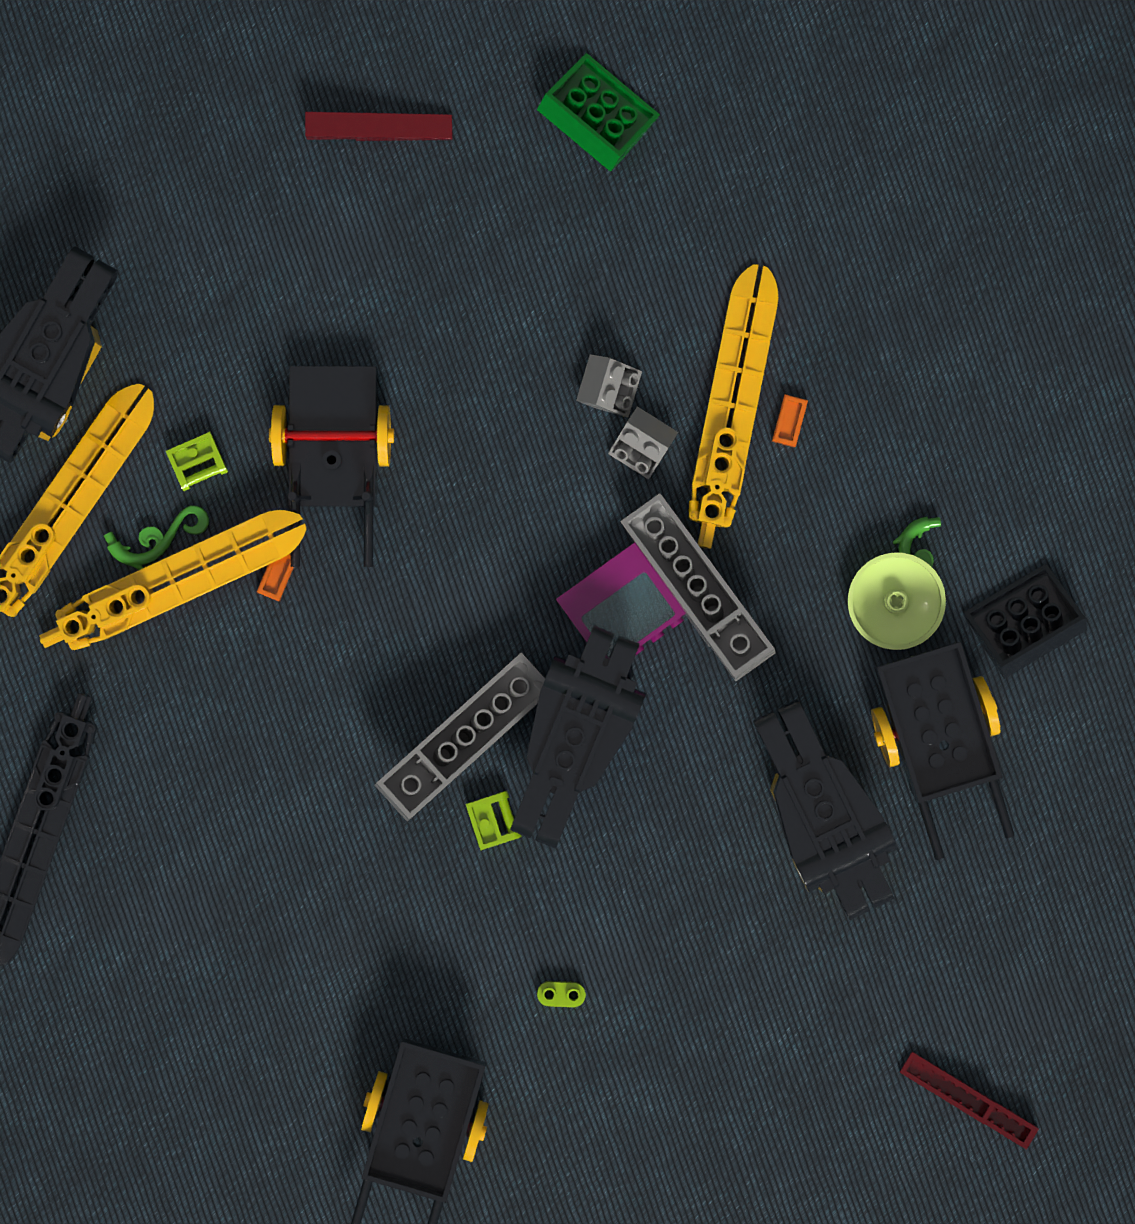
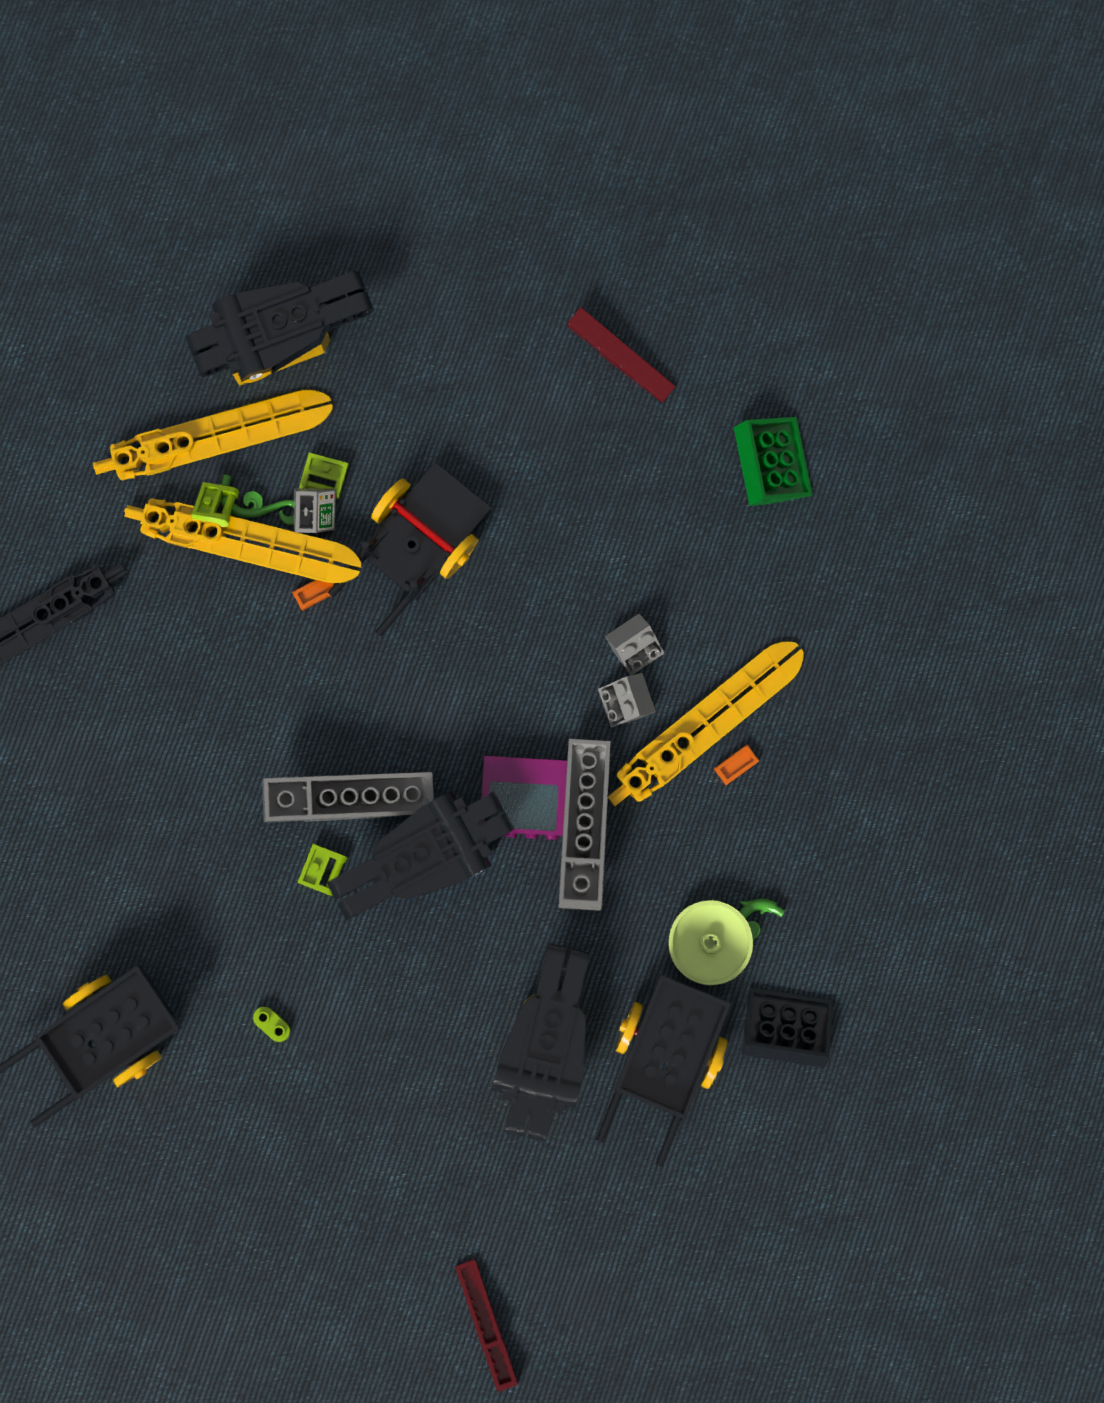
camera: 45 degrees right, 5 degrees down
none -> lime plate [192,482,239,527]
none -> light grey slope [293,488,336,533]

